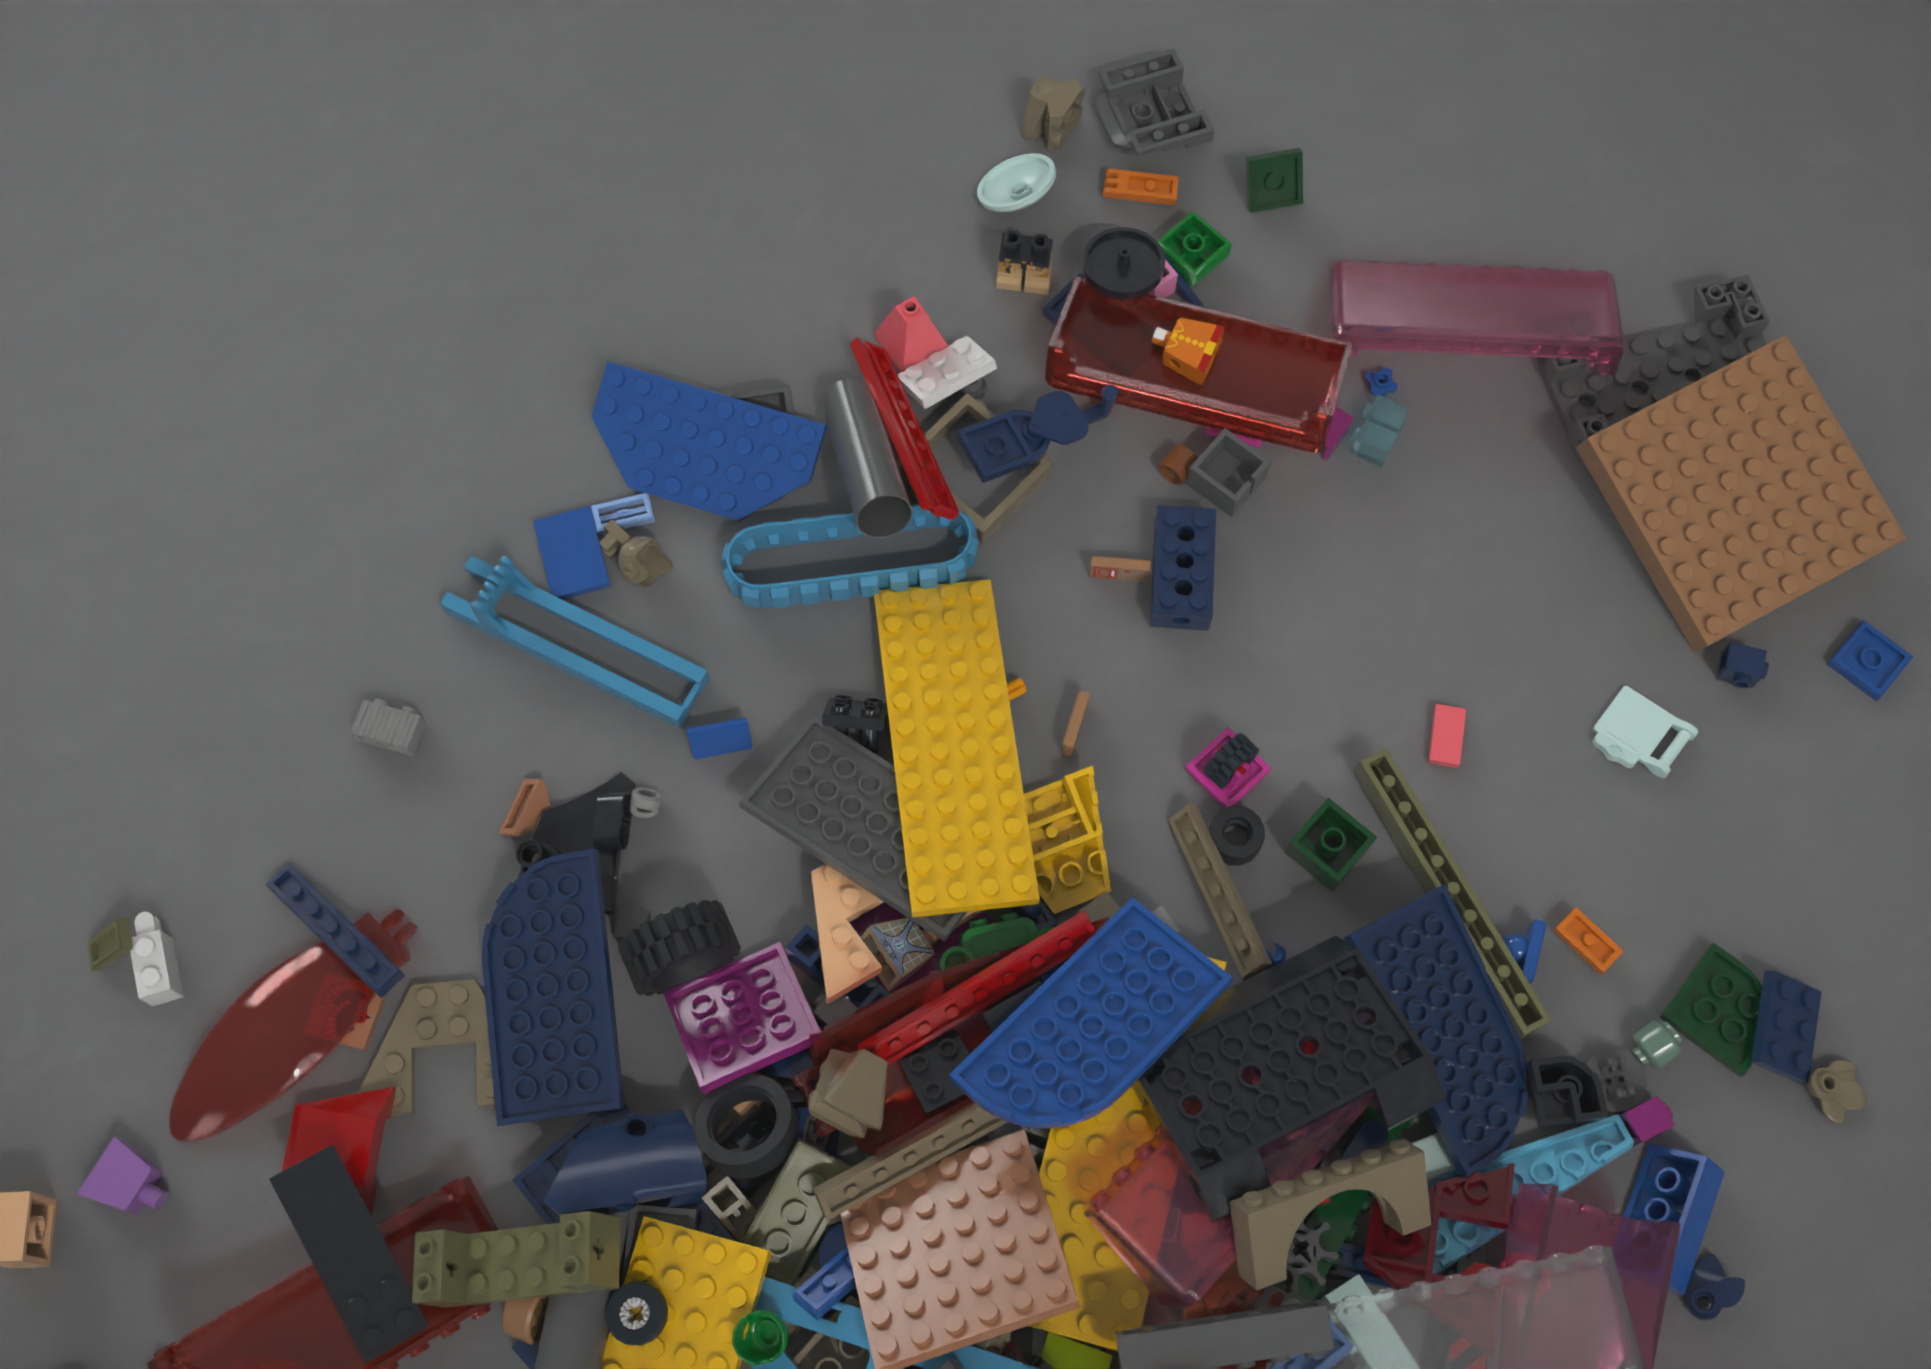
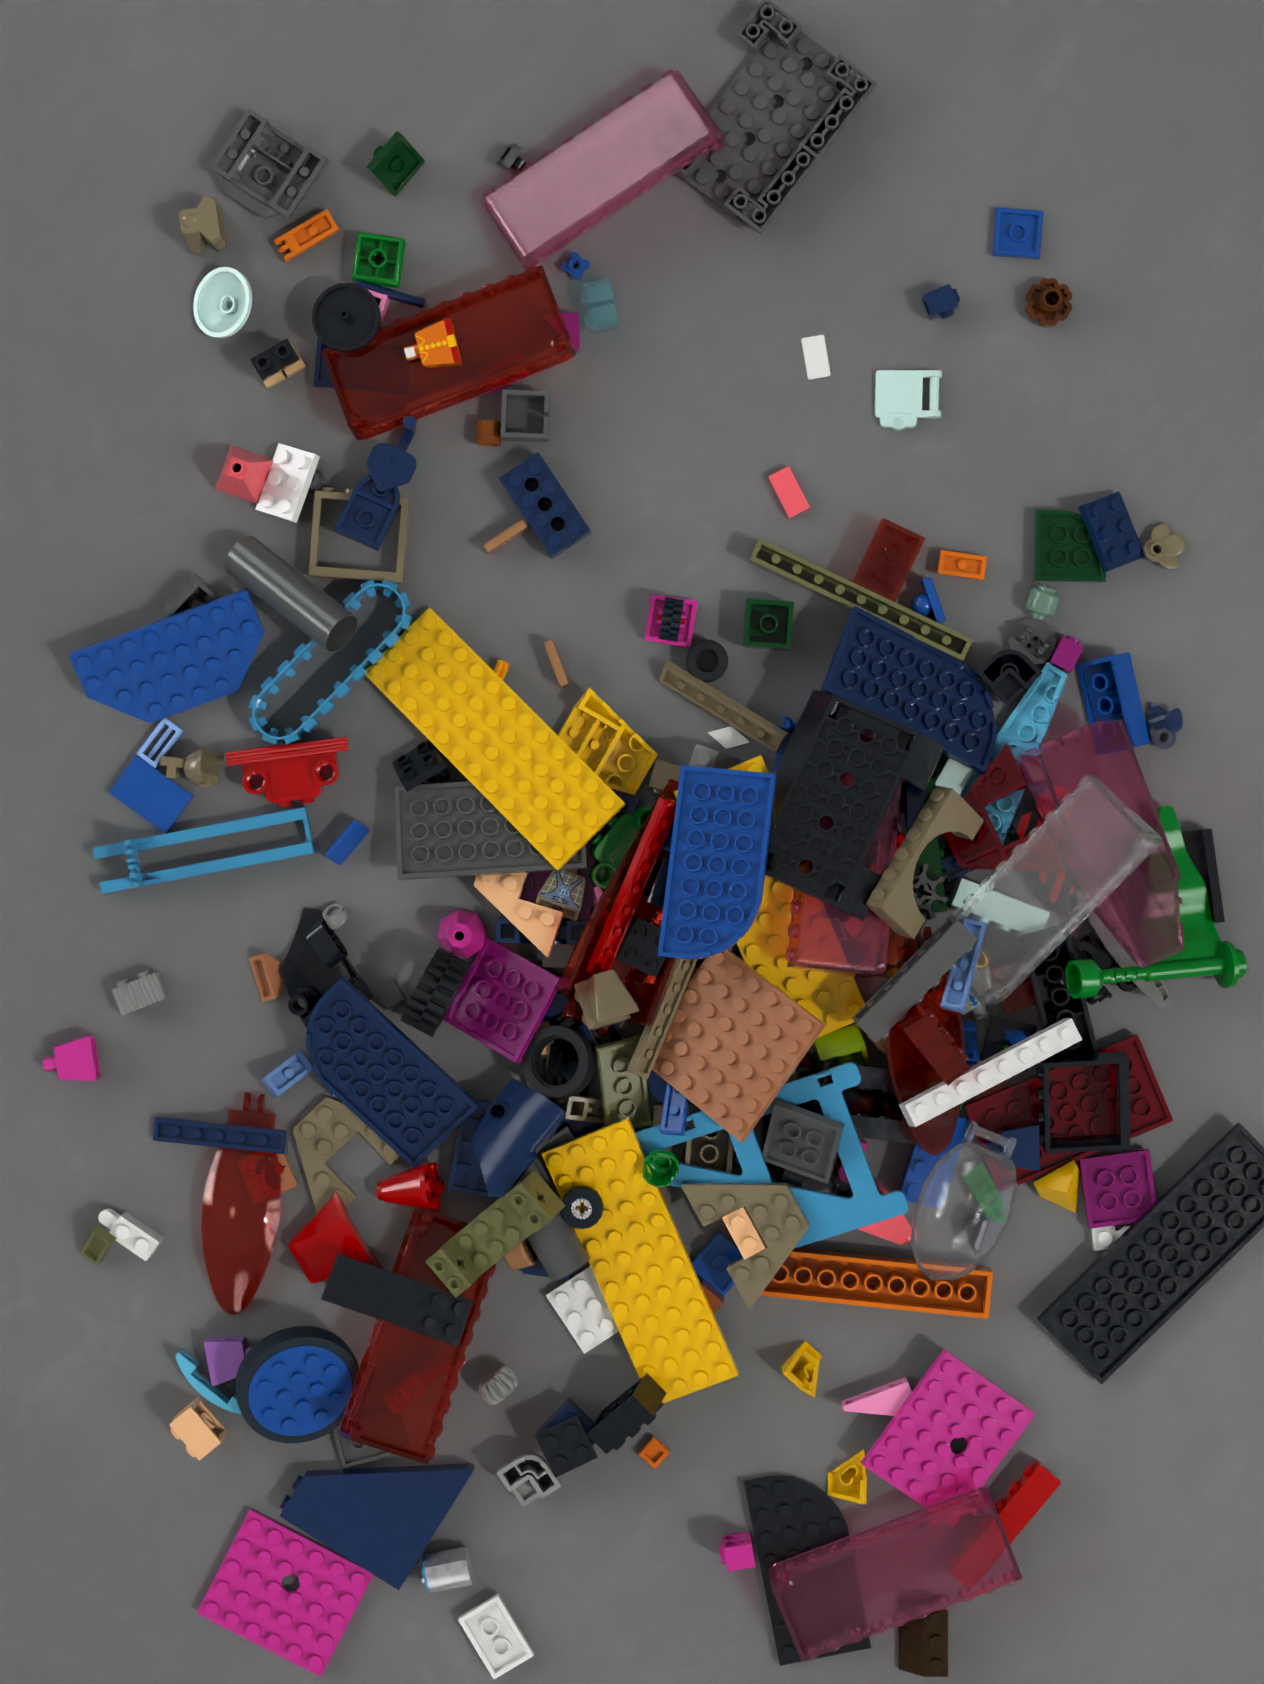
camera: 35 degrees left, 20 degrees up
red plate [849,337,960,521] -> none
medium nougat brick [1575,335,1907,652] -> none
none -> dark pink torso [43,1034,101,1081]
none -> medium azure slope [175,1348,241,1414]
none -> red brick [225,736,349,807]
none -> blue wheel [235,1326,361,1443]
none -> medium blue plate [260,1051,313,1099]
none -> red cone [376,1162,445,1210]
none -> dark pink cone [437,909,487,959]
none -> black tile [496,144,526,171]
none -> white sticker [708,726,750,749]
none -> white sticker [801,335,831,380]
none -> clear red brick [851,518,925,602]
none -> reddish brown plant [1025,278,1073,327]

